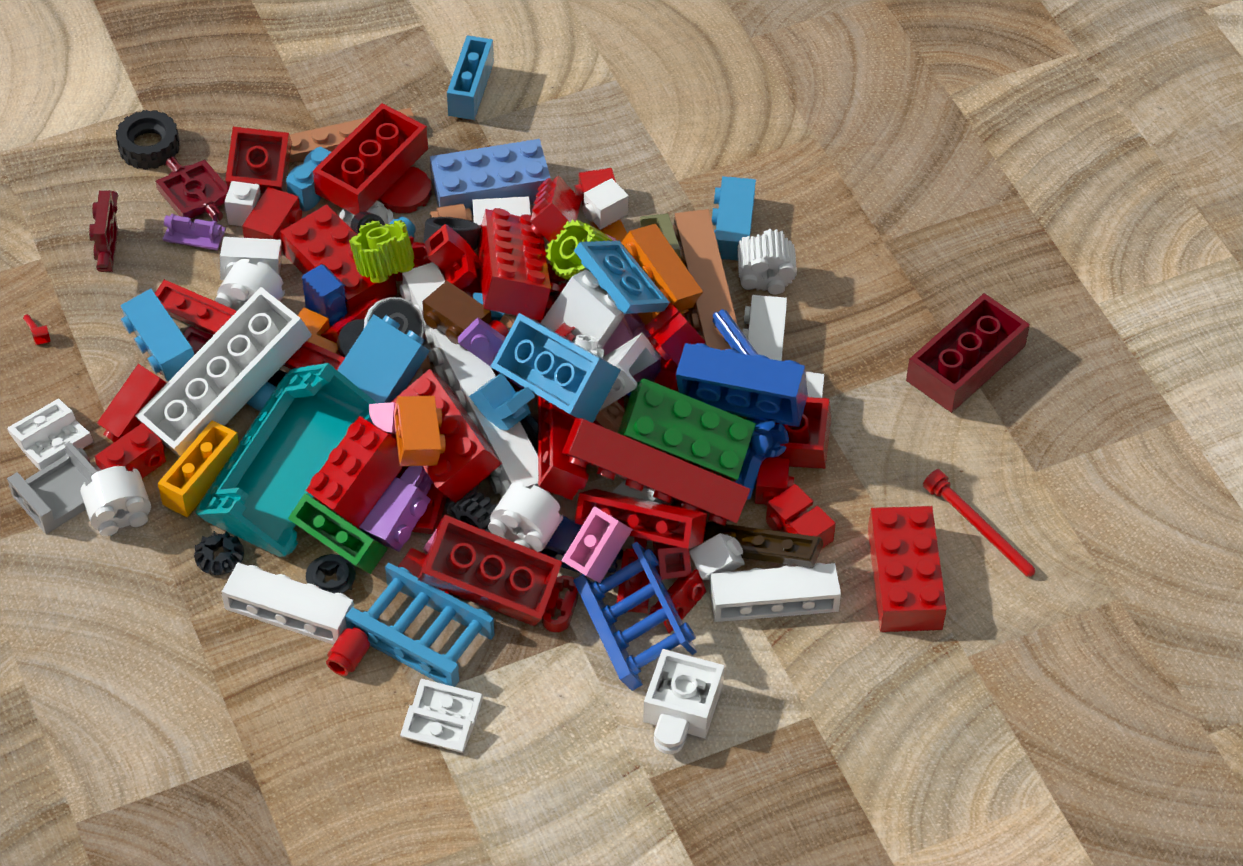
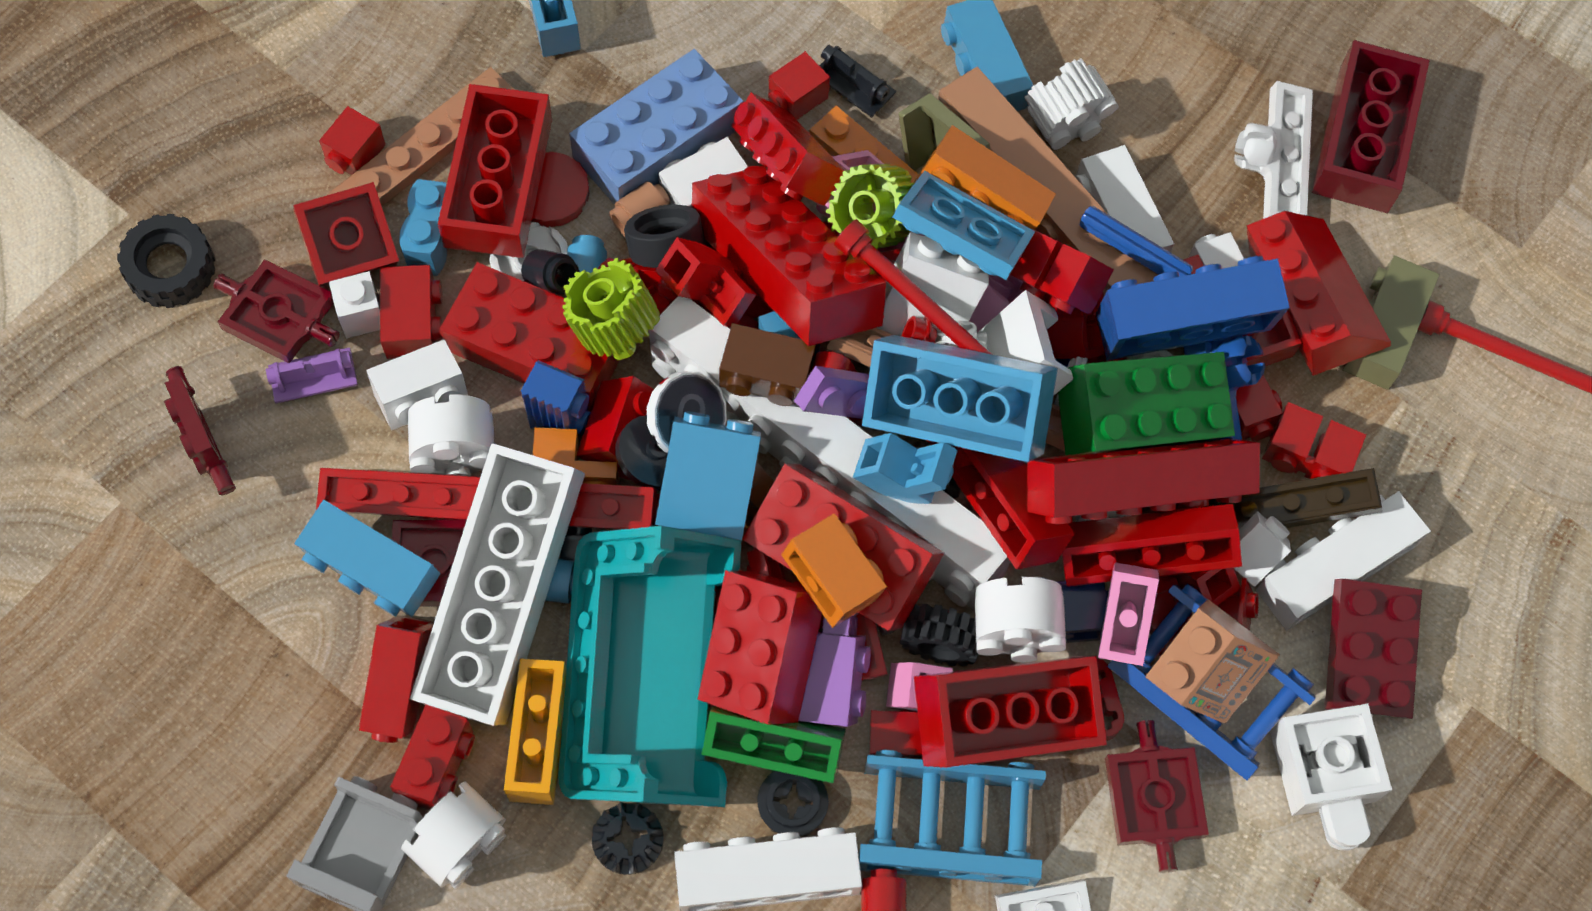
camera: 30 degrees left, 15 degrees up
white slope [7,399,93,470] -> none
red hand [23,314,51,345] -> none
bright pink tile [369,402,396,435] -> none
white brick [583,178,628,229] -> none
red brick [868,506,947,632] -> none
none -> red brick [319,106,386,175]
none -> black hinge [819,45,896,118]
none -> red piece [834,219,993,355]
none -> dark red plate [1105,720,1209,873]
none -> nougat slope [1145,599,1280,724]
none -> white plate [1234,81,1313,219]
none -> red slope [1246,211,1391,376]
none -> dark red plate [1325,579,1422,719]
none -> olive brick [1343,255,1440,390]

